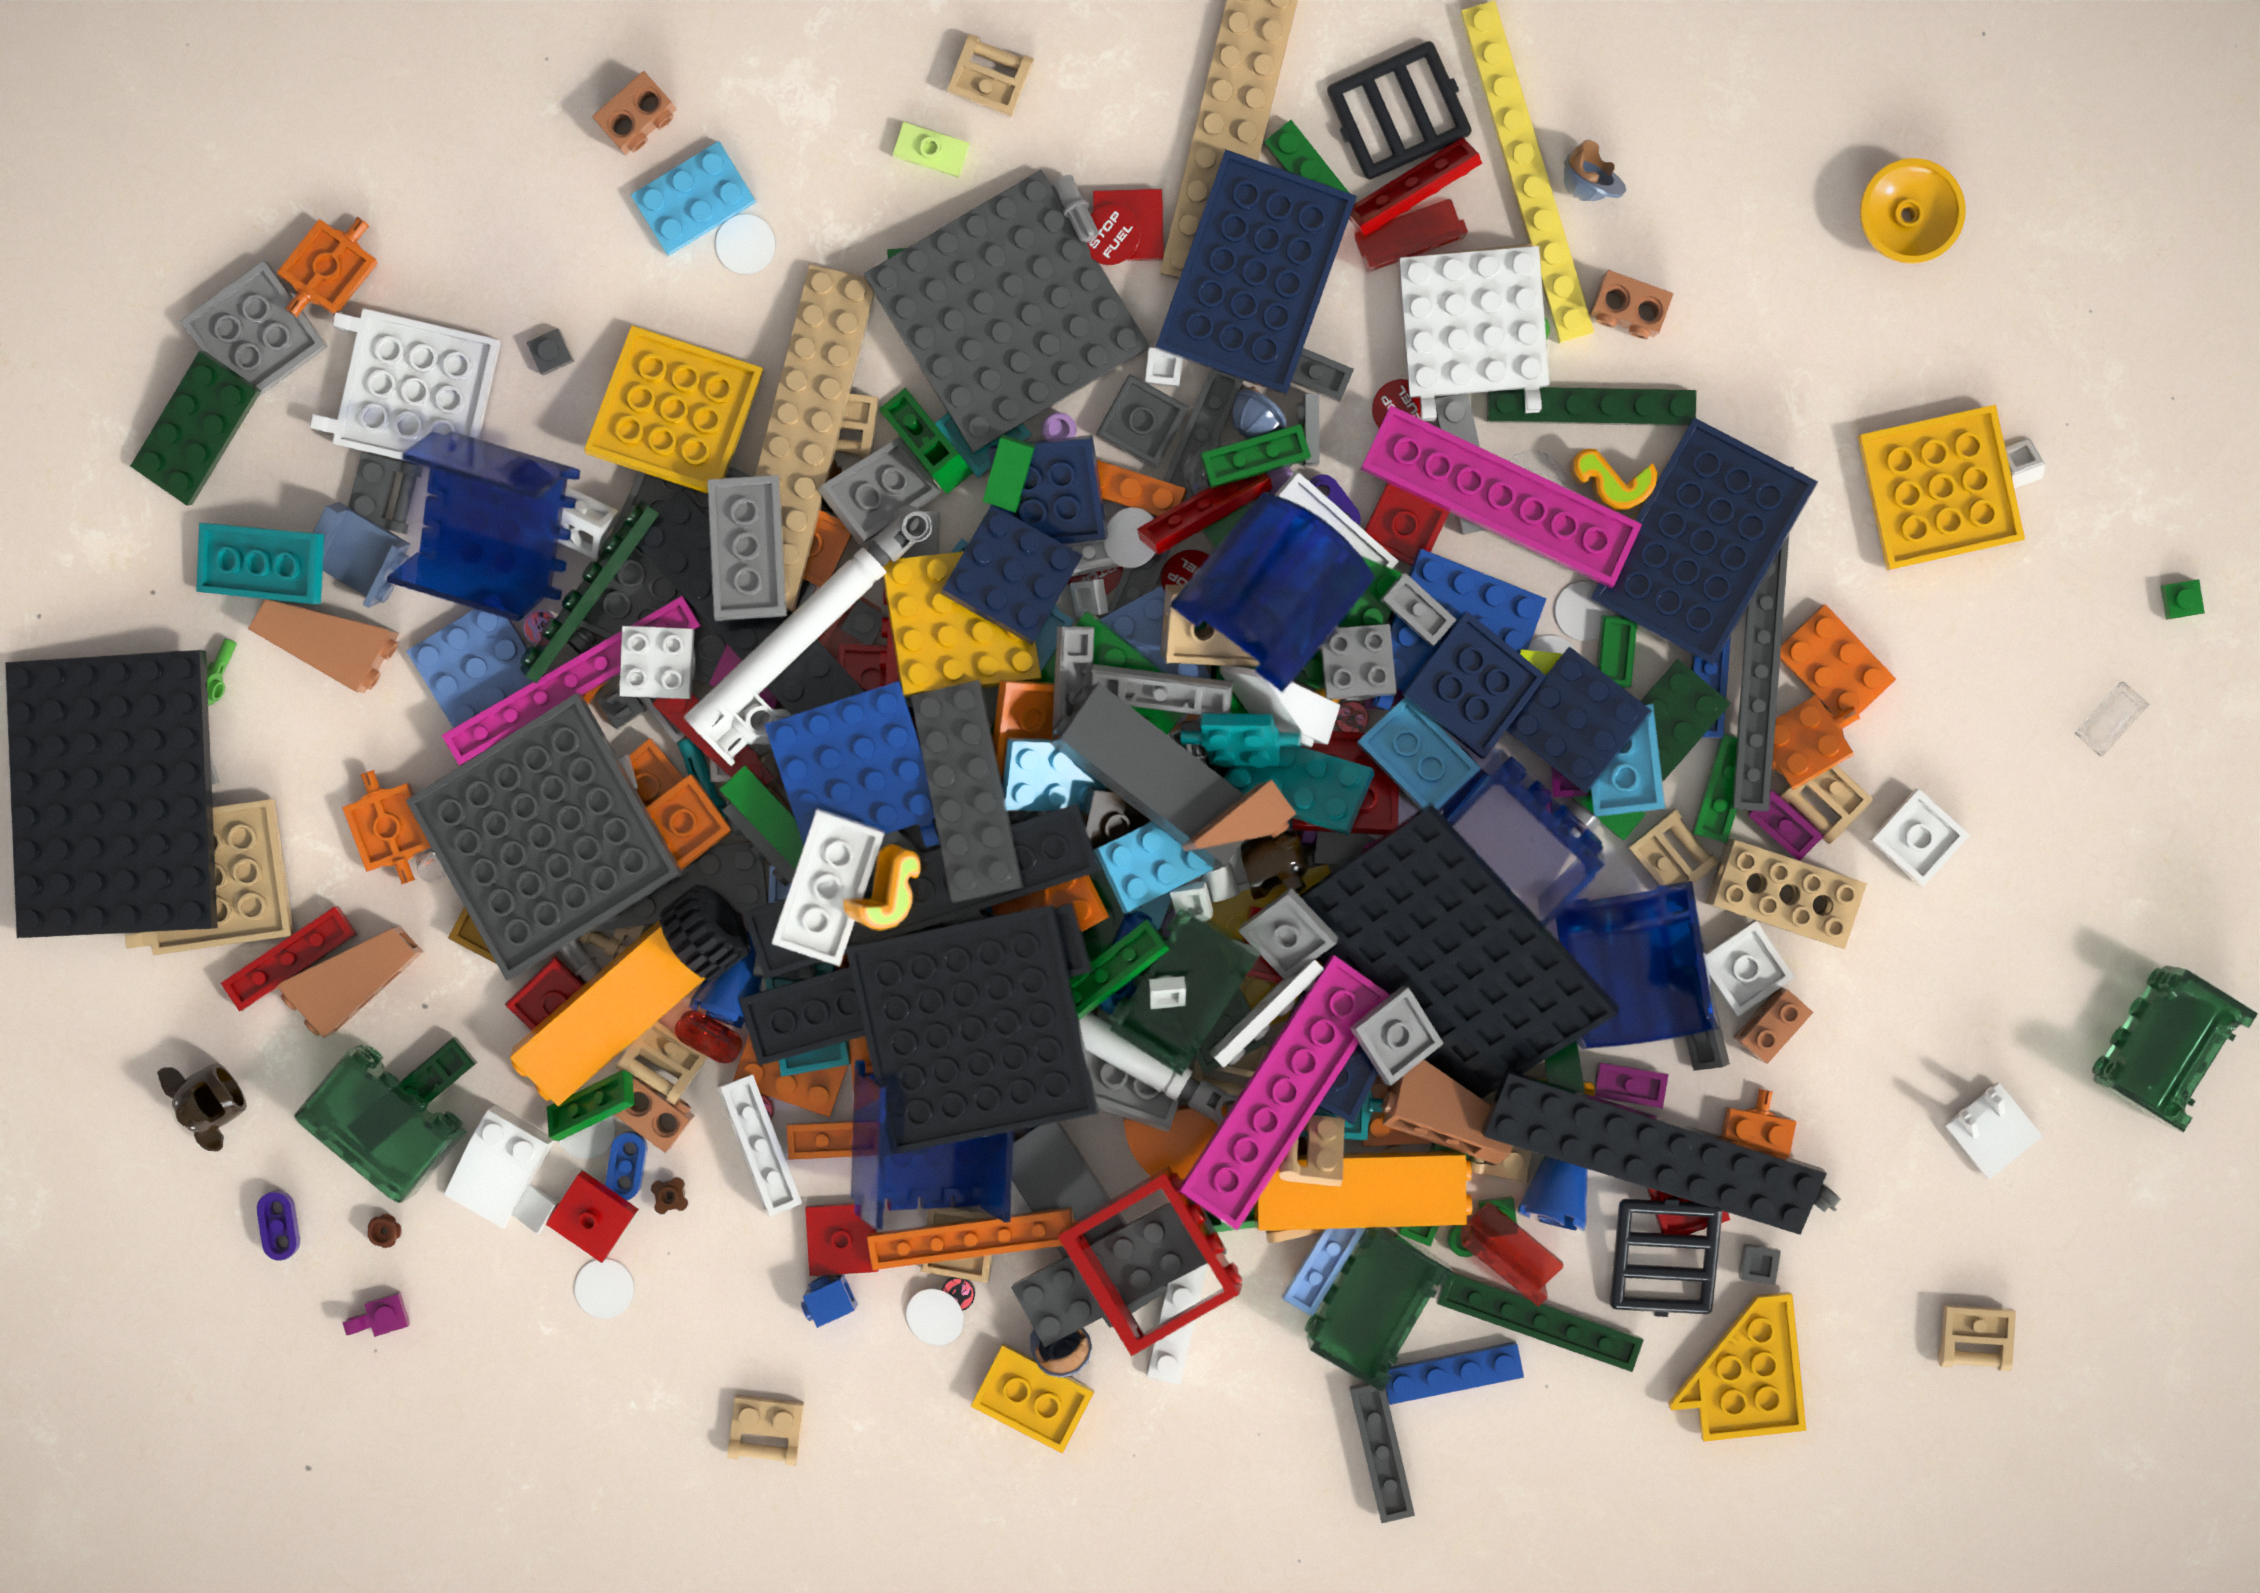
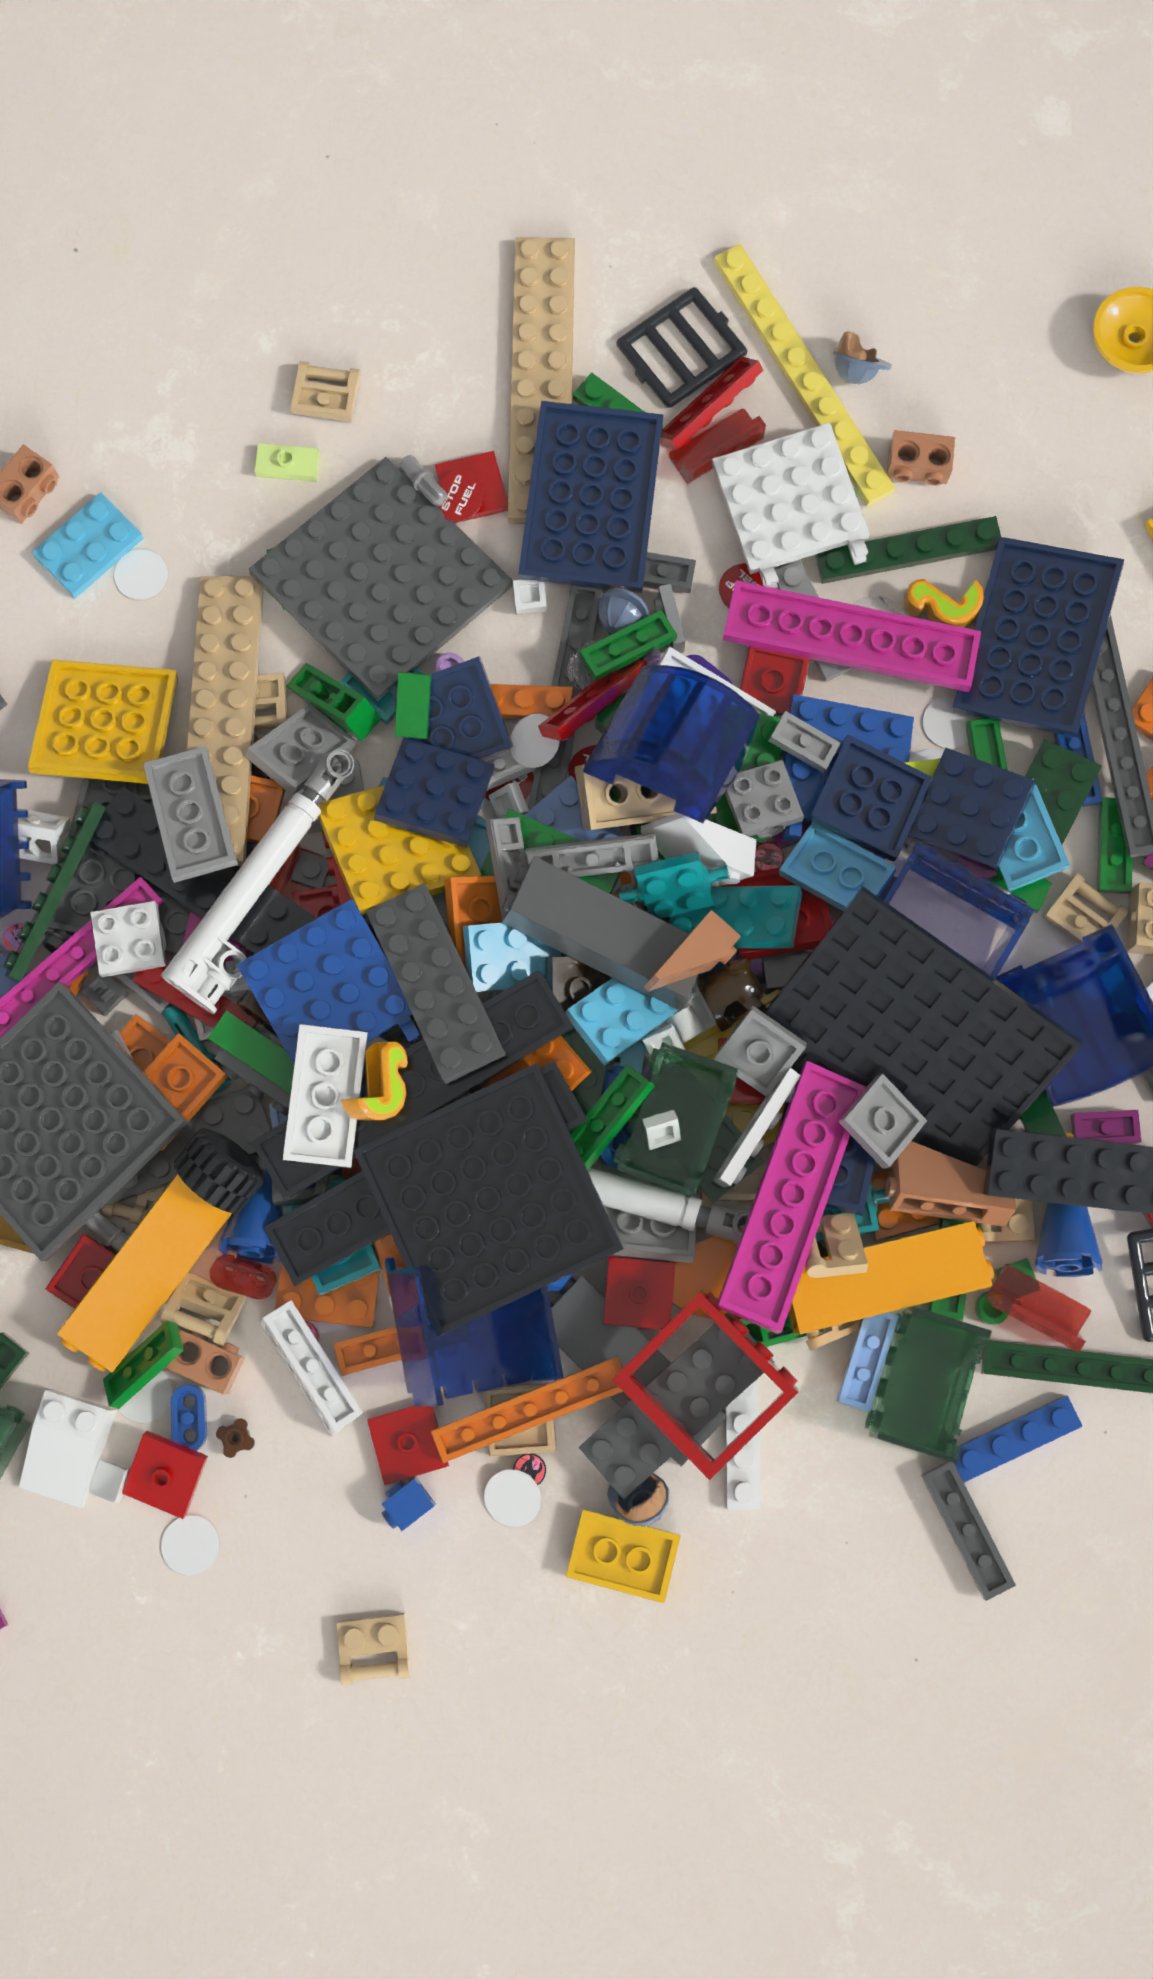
camera: 10 degrees left, 10 degrees down
dark grey plate [1096,374,1190,469] -> none
none -> red plate [603,1257,676,1330]

